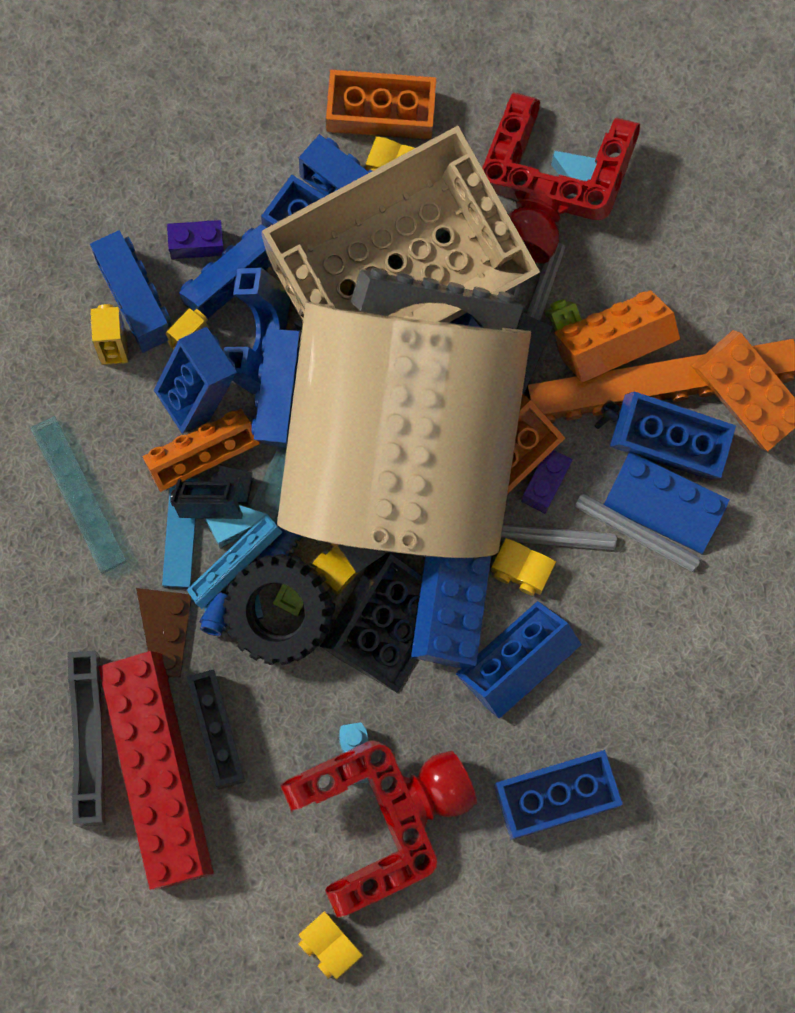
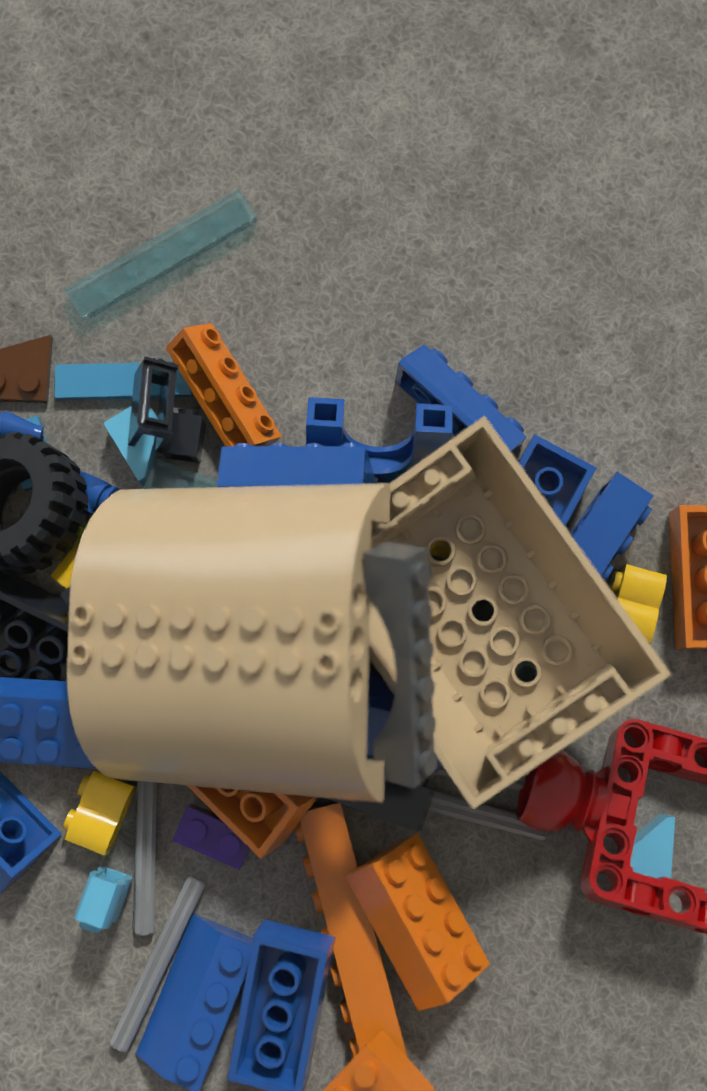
camera: 90 degrees right, 5 degrees up
blue brick [90,230,172,353] -> none
yellow brick [90,304,129,365] -> none
blue brick [154,327,237,434] -> none
yellow brick [166,308,210,349] -> none
dark purple brick [167,220,224,259] -> none
dark azure tile [187,514,283,609] -> none
lime bracket [544,299,582,332] -> none
black hand [594,400,620,429] -> none
none -> medium azure brick [74,866,133,933]

